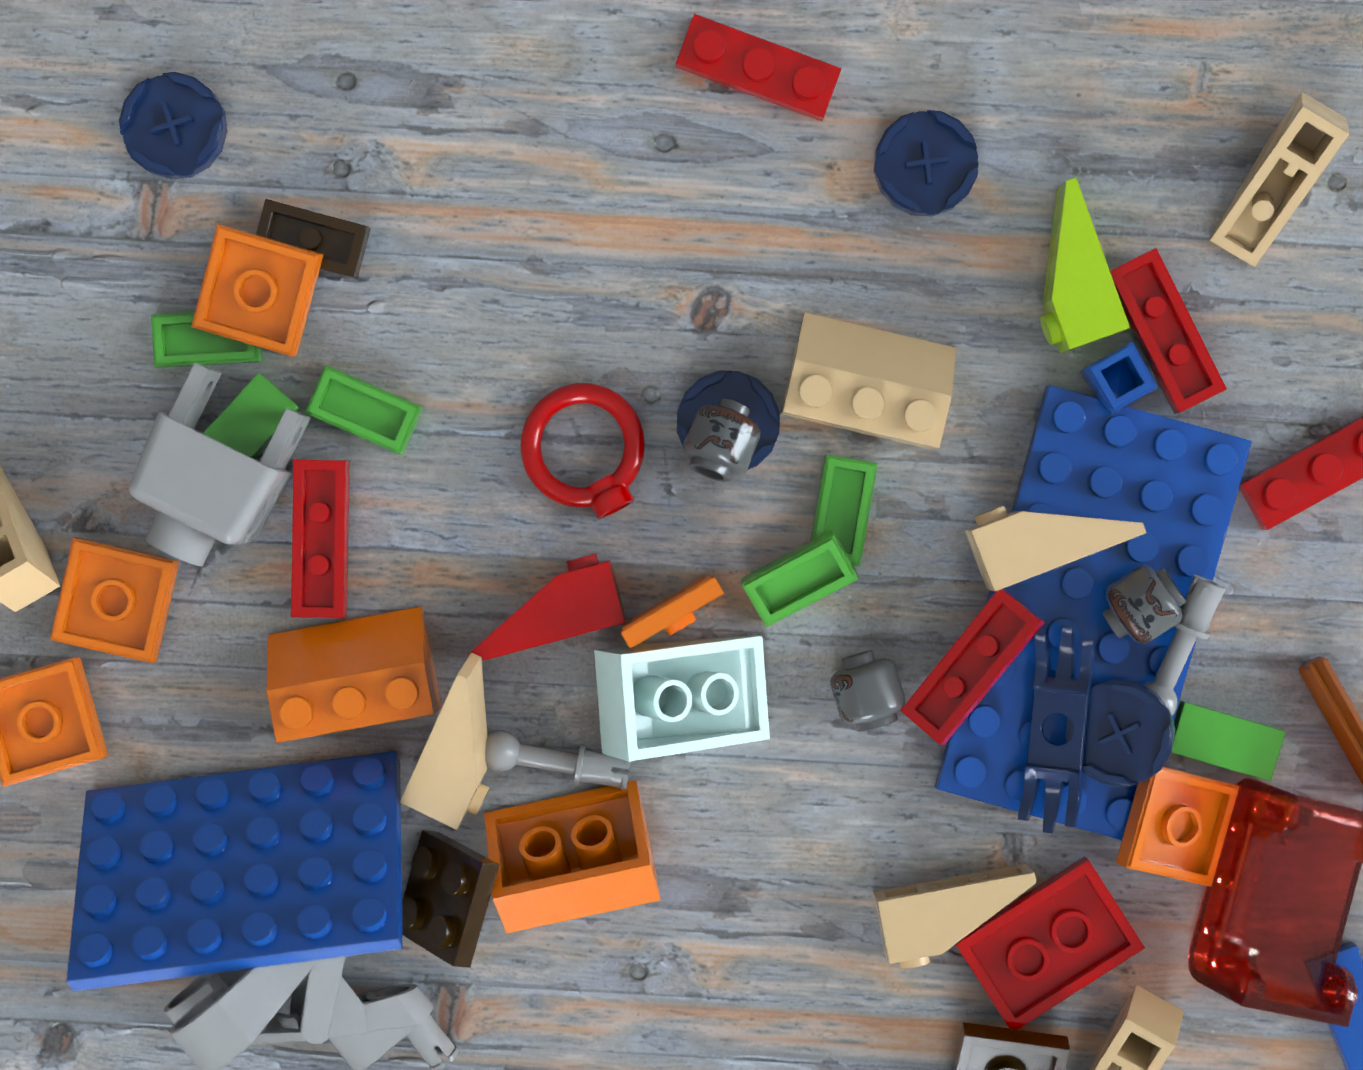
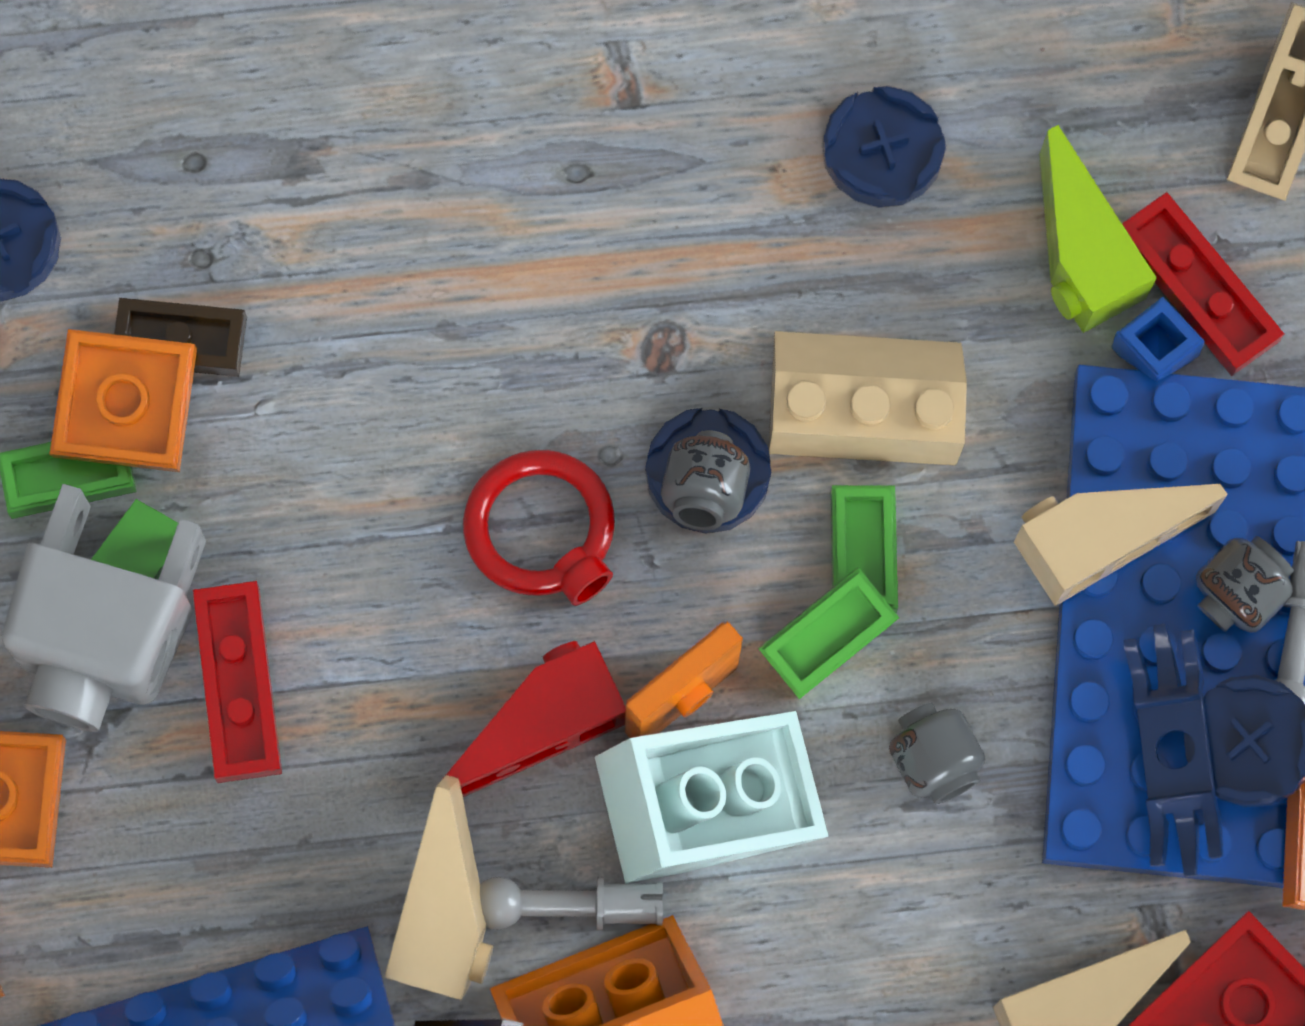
camera: 15 degrees left, 15 degrees down
orange slope [266,606,442,743] -> none
bright green tile [304,365,423,455] -> none
red plate [676,14,842,122] -> none
red plate [900,588,1045,745] -> none

